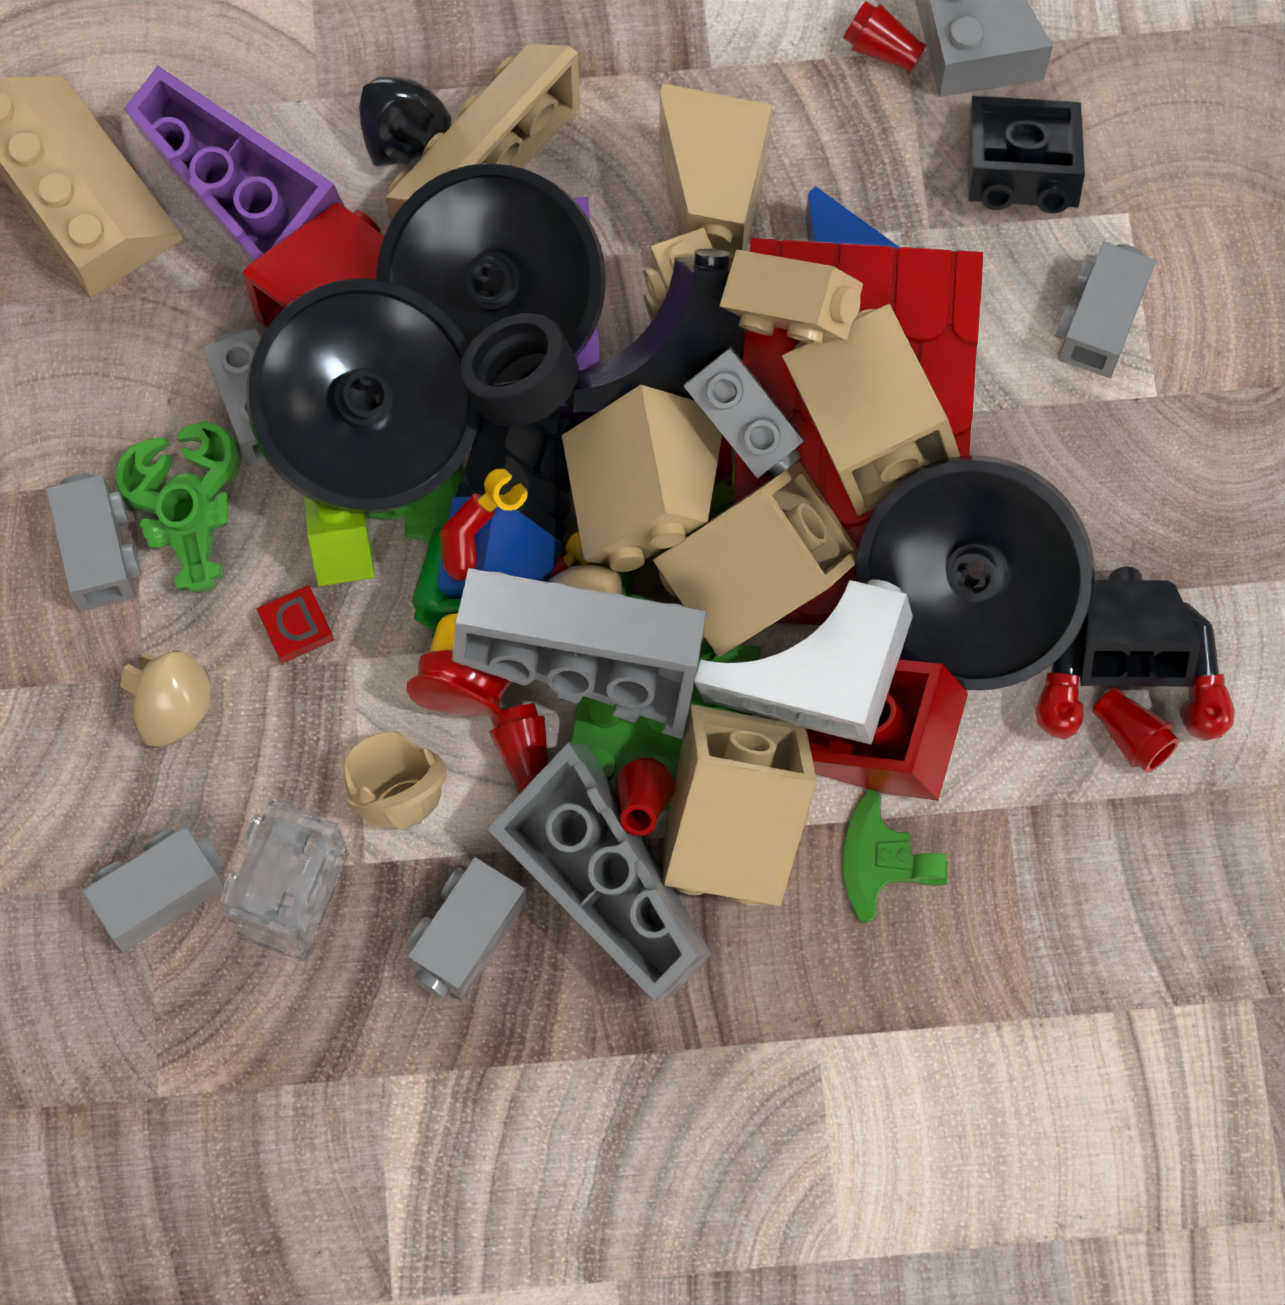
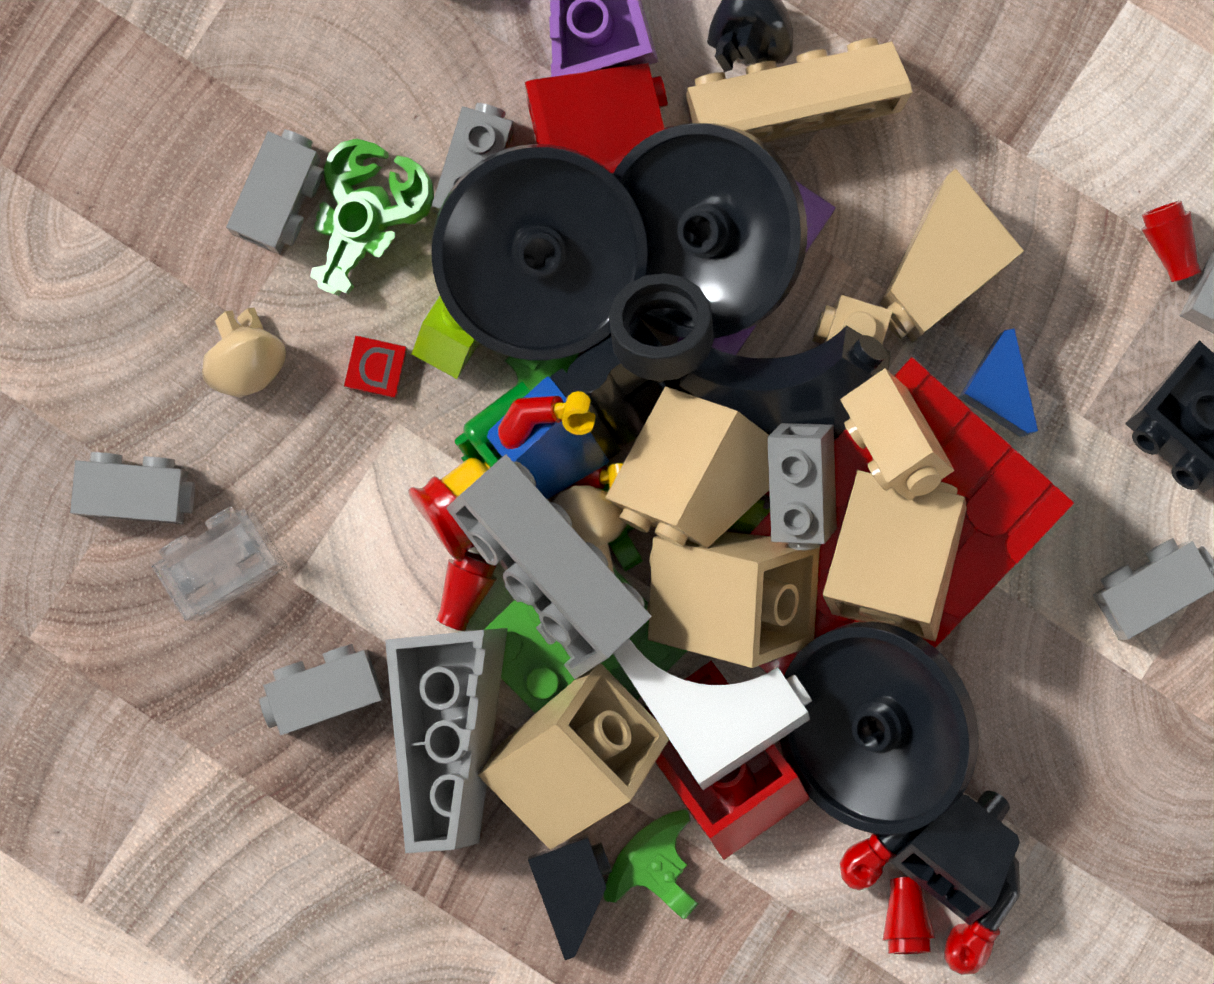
camera: 30 degrees right, 15 degrees up
tan piece [343,731,447,830] -> none
red cone [615,757,675,836] -> none
none -> black slope [528,834,612,960]

